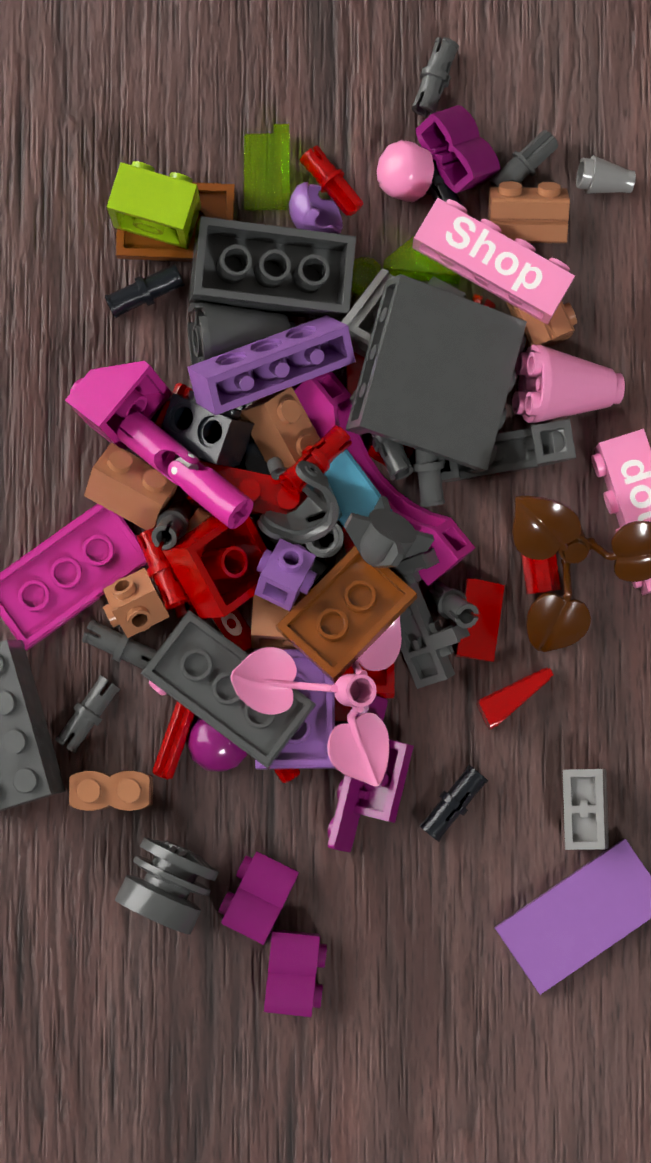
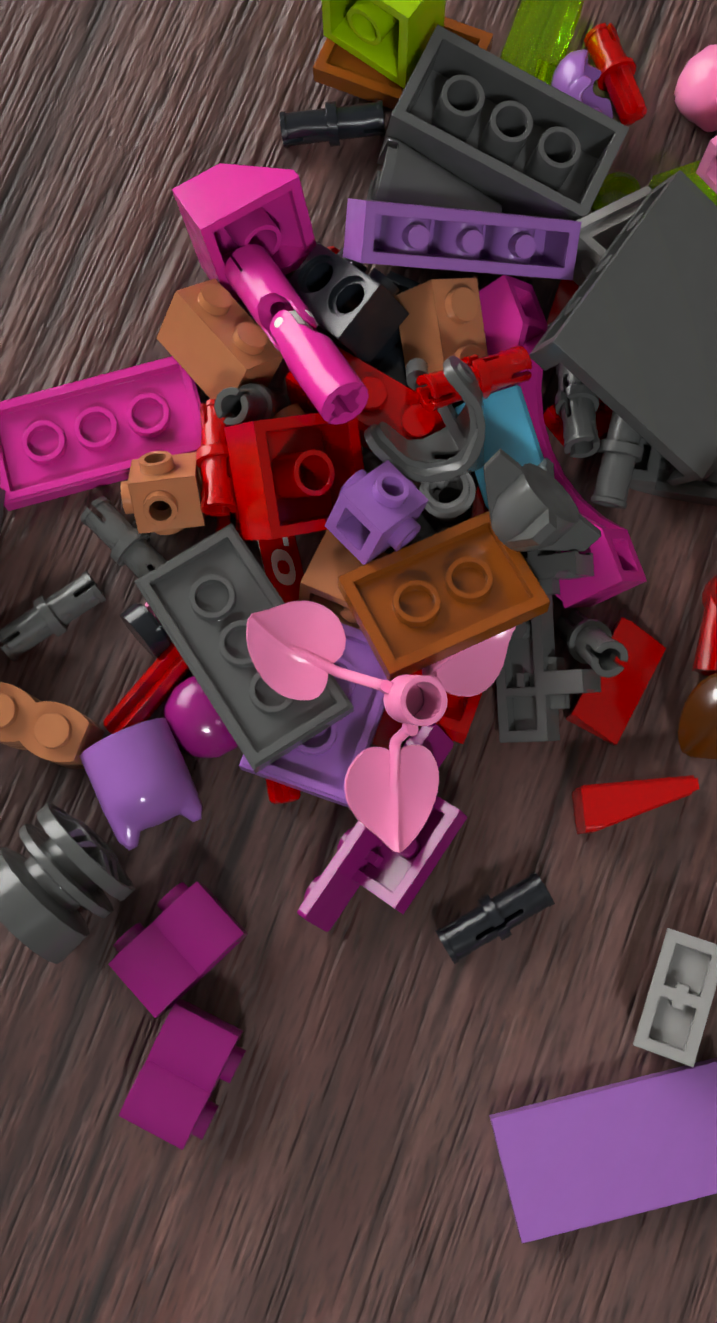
camera: 25 degrees right, 5 degrees down
none -> medium lavender piece [79,718,203,851]
none -> black tile [120,602,171,658]

